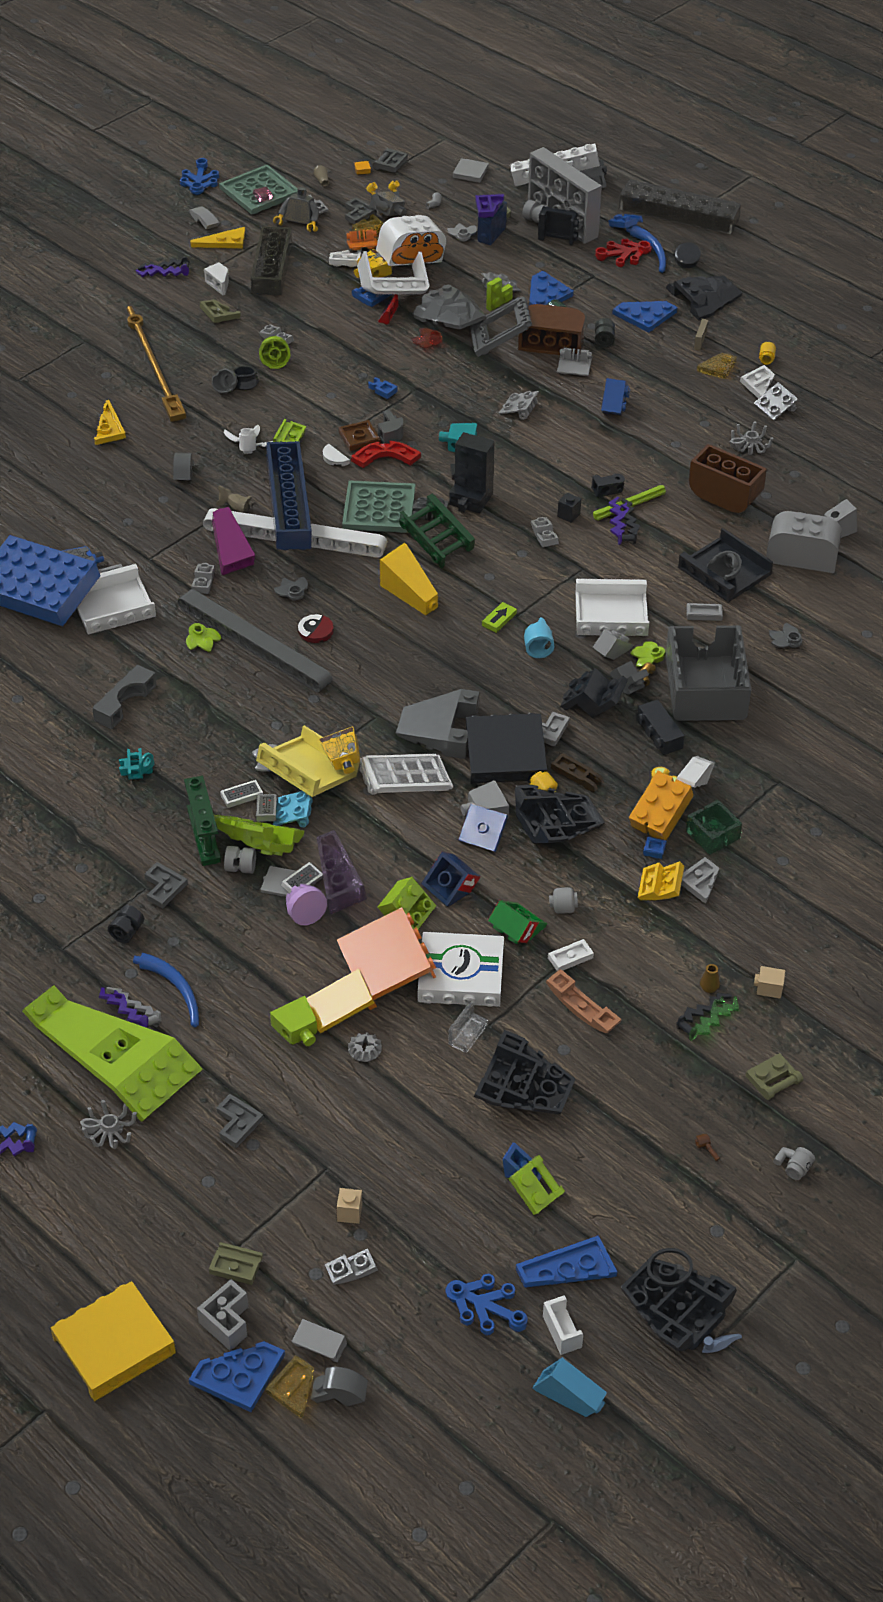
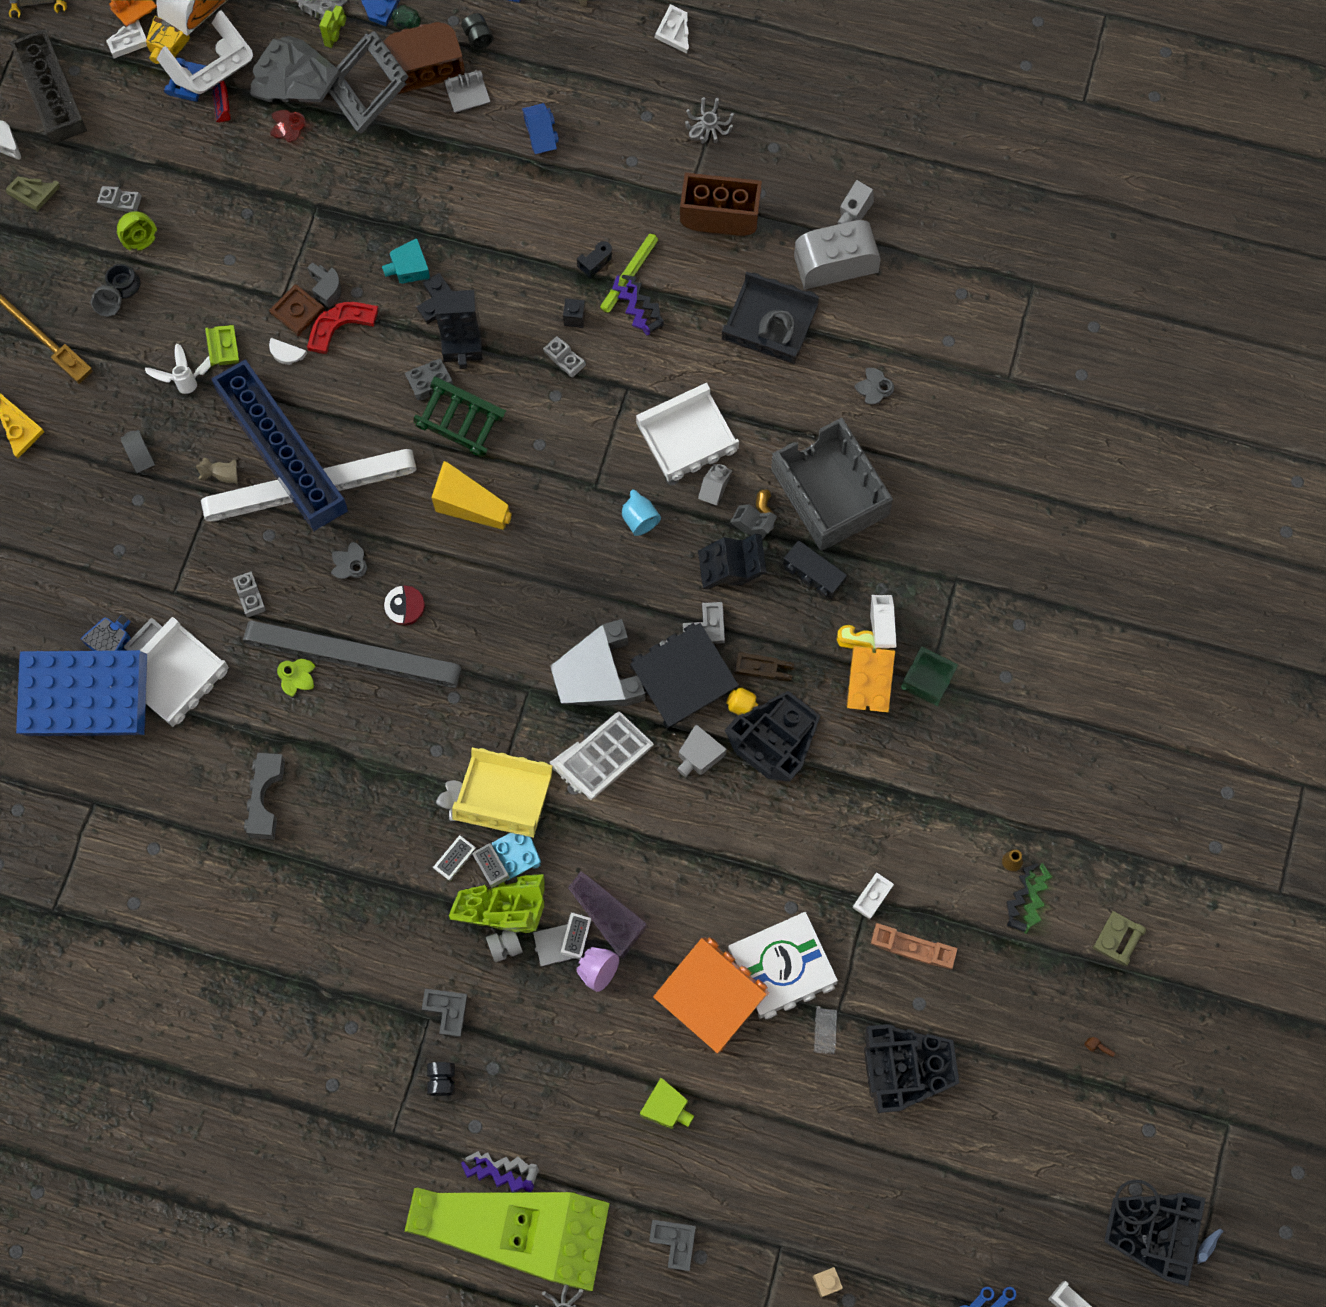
camera: 25 degrees left, 25 degrees up
teal piece [119,748,155,779] -> none
blue animal [133,953,199,1028] -> none
dark green fence [184,775,221,866] -> none
magenta slope [212,507,255,575] -> none
tile [306,969,375,1033] -> none
yellow torso [319,727,360,774] -> none
sand green plate [342,480,416,533] -> none
light grey gear [348,1032,382,1062] -> none
blue plate [368,377,398,399] -> none
lime slope [377,877,436,929] -> none
dark blue slope [421,851,481,907] -> none
plate [459,804,508,852] -> none
lime tile [482,602,517,633] -> none
green slope [488,900,547,944] -> none
light grey hinge [499,391,539,420] -> none
blue slope [502,1142,542,1181] -> none
lime plate [508,1155,565,1215] -> none
blue wing [516,1235,617,1288] -> none
light grey head [549,887,578,914] -> none
lime plate [630,642,666,667] -> none
yellow slope [638,861,684,900] -> none
blue tile [643,837,667,859] -> none
light grey wing [681,857,719,903] -> none
light grey tile [686,603,723,621] -> none
clear yellow wing [697,353,737,379] -> none
light grey hinge [754,382,798,420] -> none
tan brick [754,966,785,998] -> none
light grey piece [773,1147,815,1180] -> none

